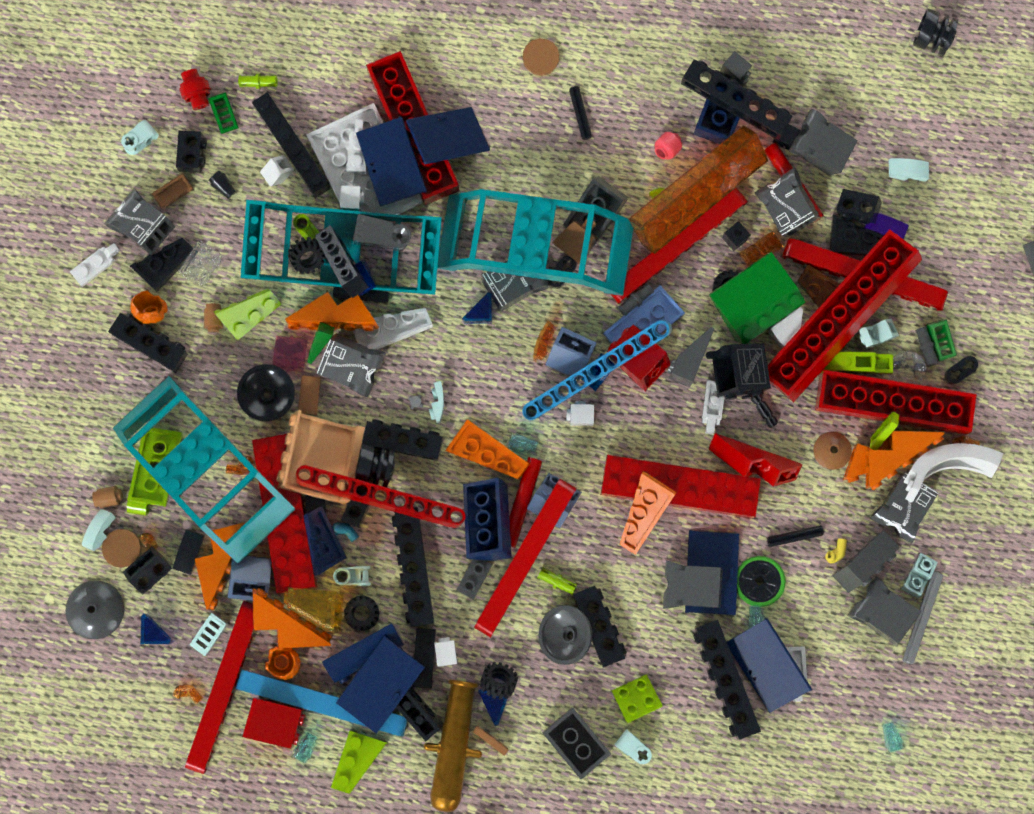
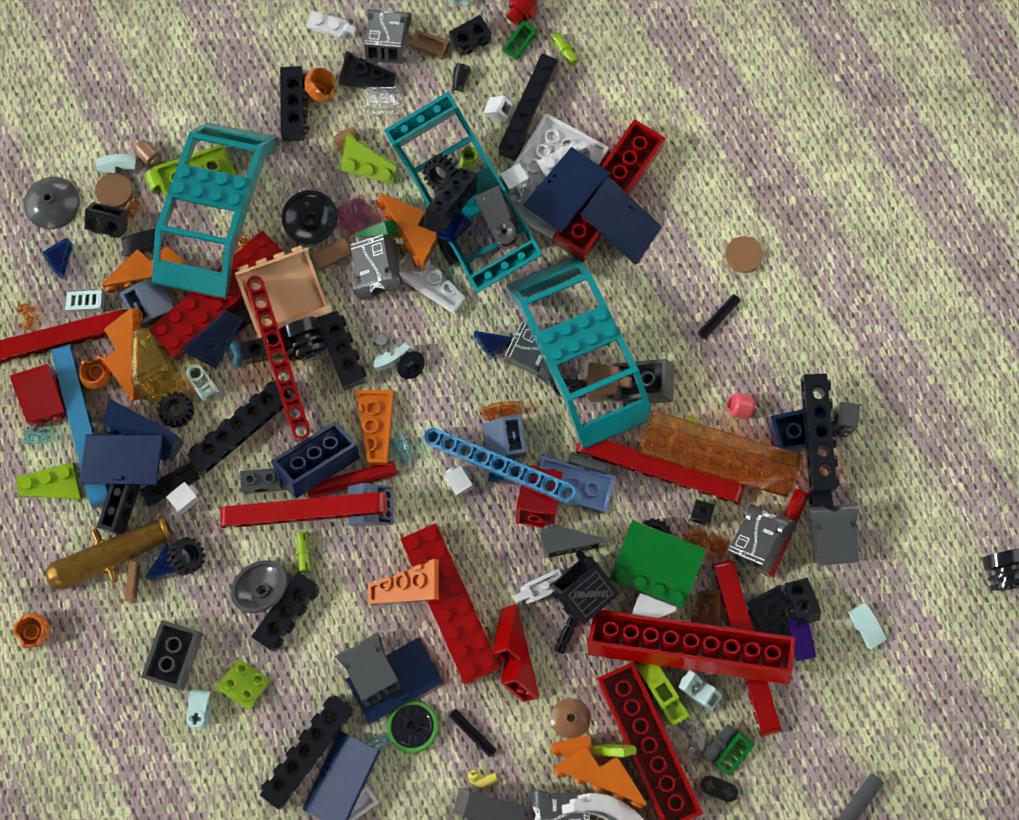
camera: 60 degrees right, 5 degrees down
none -> black gear [396,350,425,379]

